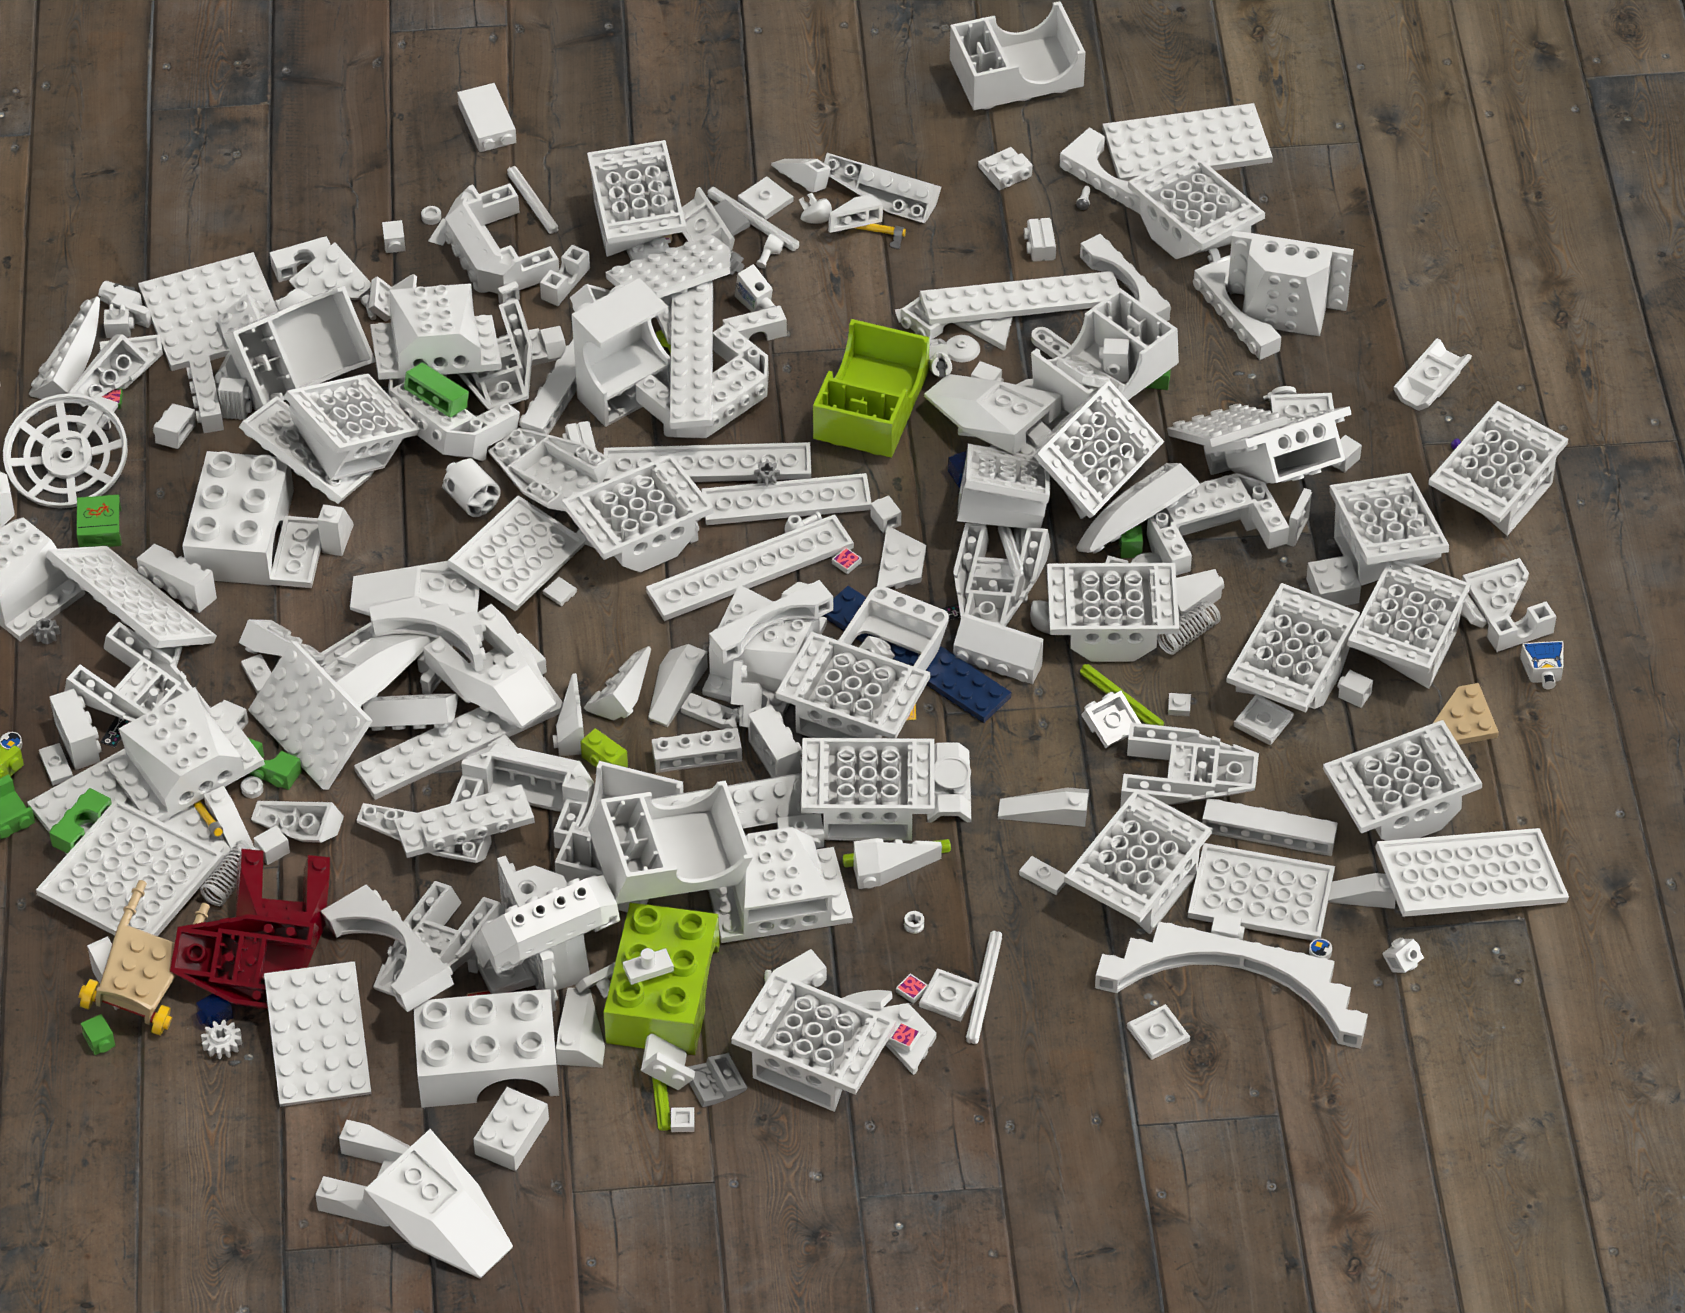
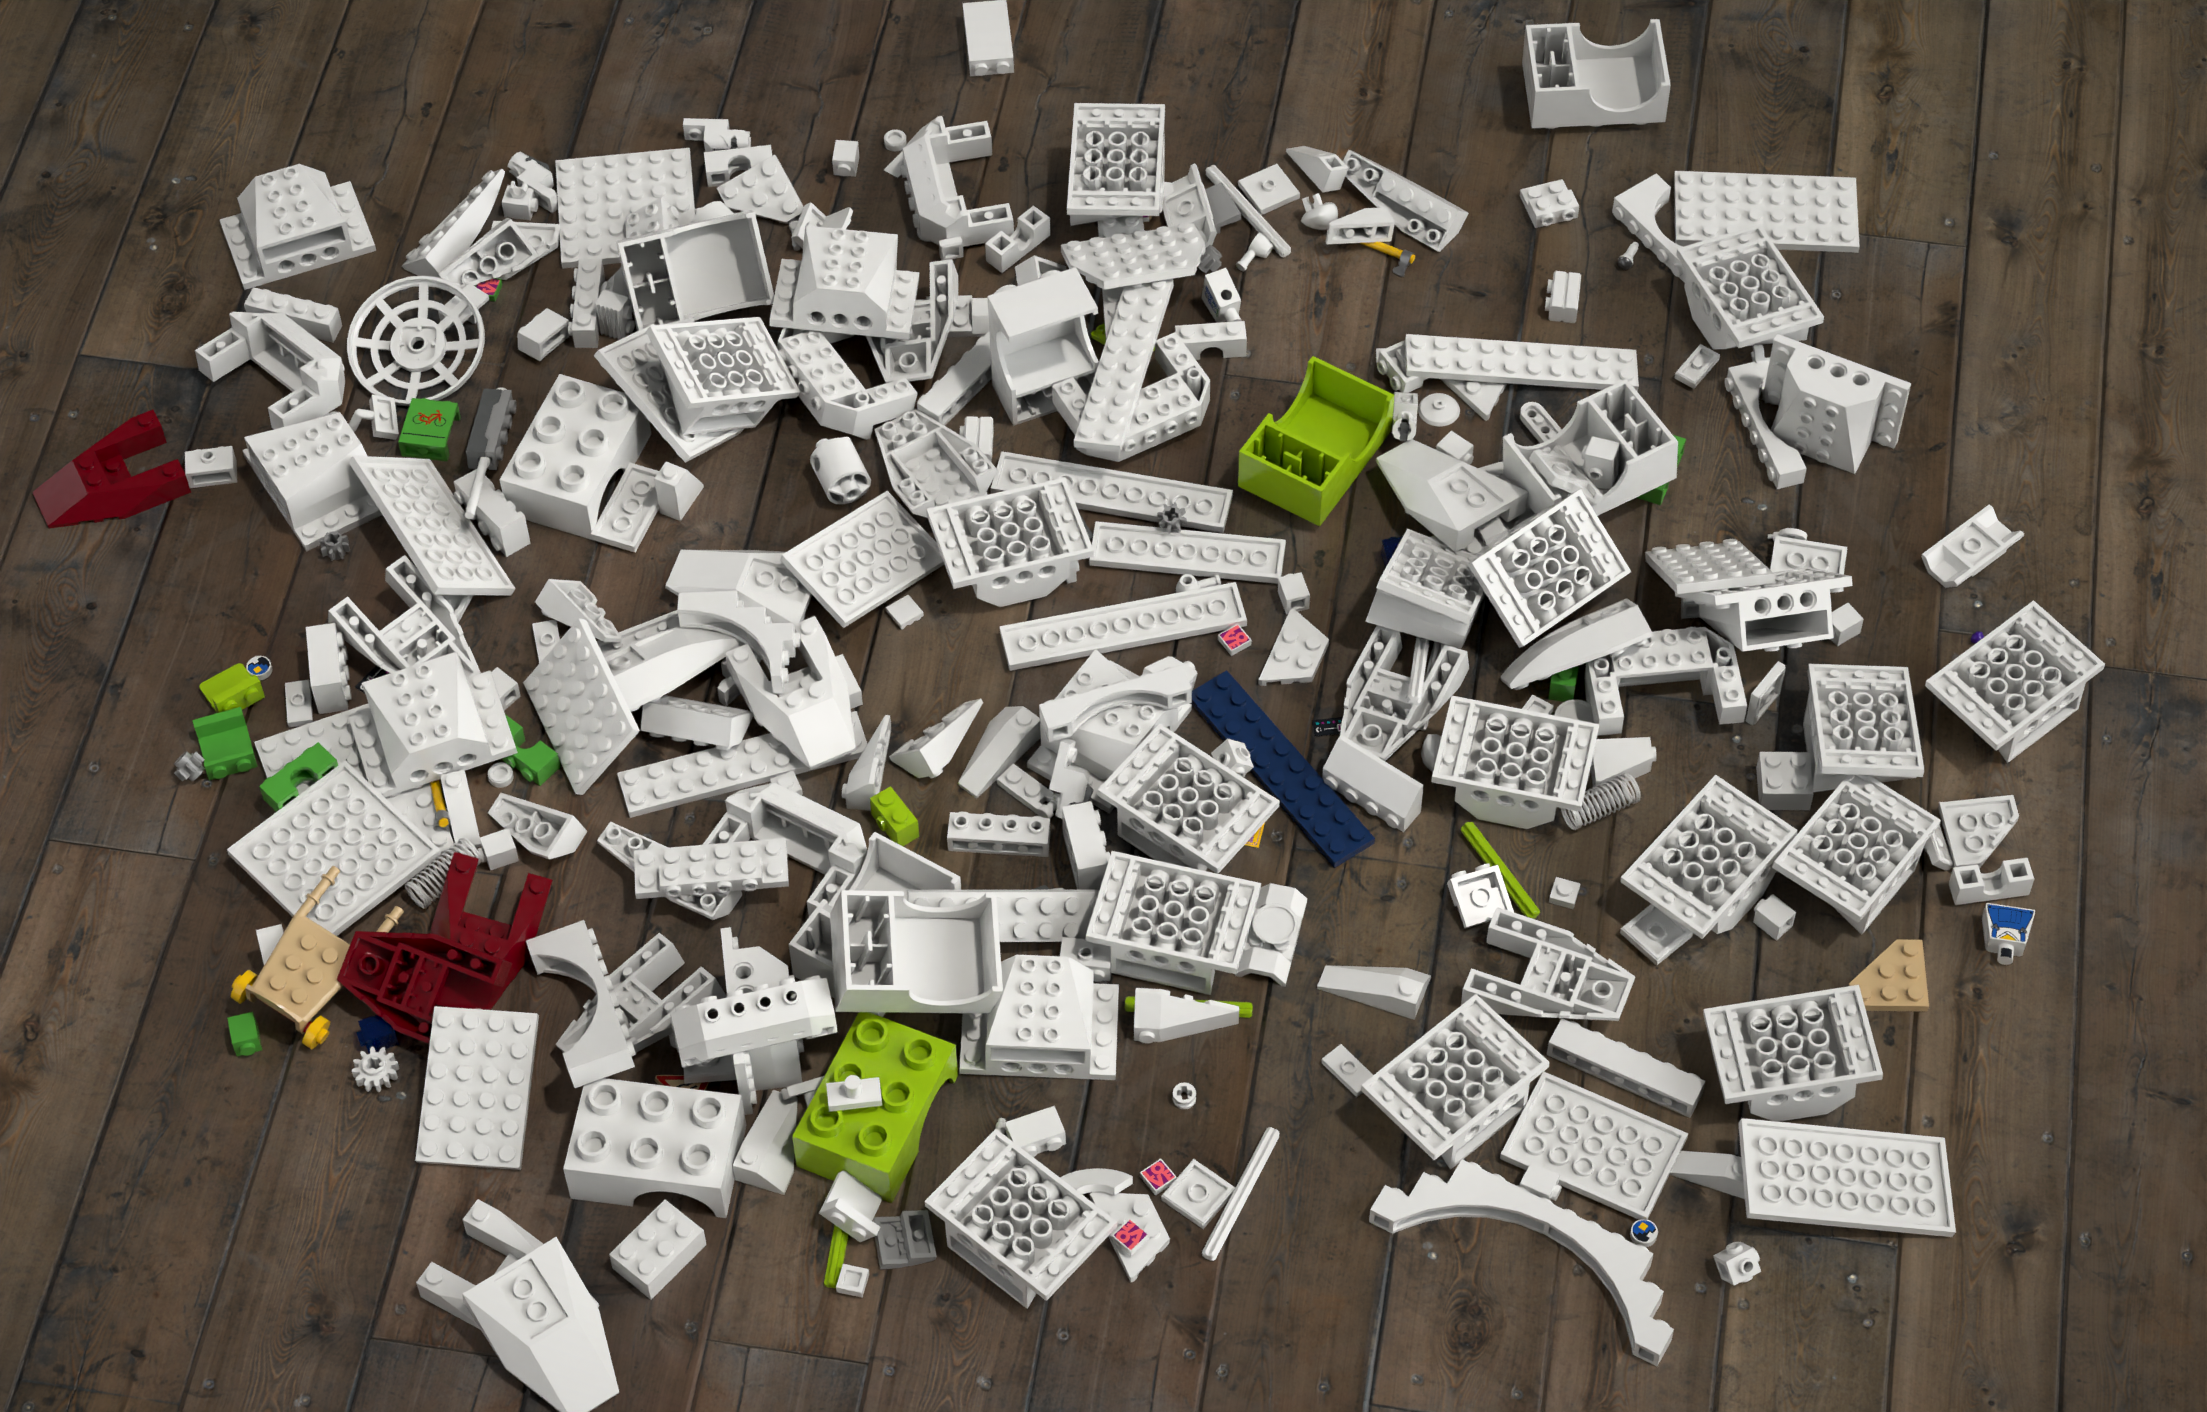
camera: 15 degrees right, 5 degrees up
bright green brick [404,363,469,418] -> none
white axle [507,166,558,234] -> none
white windscreen [838,586,949,671] -> none
white arch [1080,234,1171,321] -> none
white tile [1127,1004,1190,1060] -> none
none -> white plate [349,395,399,440]
none -> piece [465,387,516,519]
none -> white plate [683,118,751,152]
none -> white plate [1674,344,1720,389]

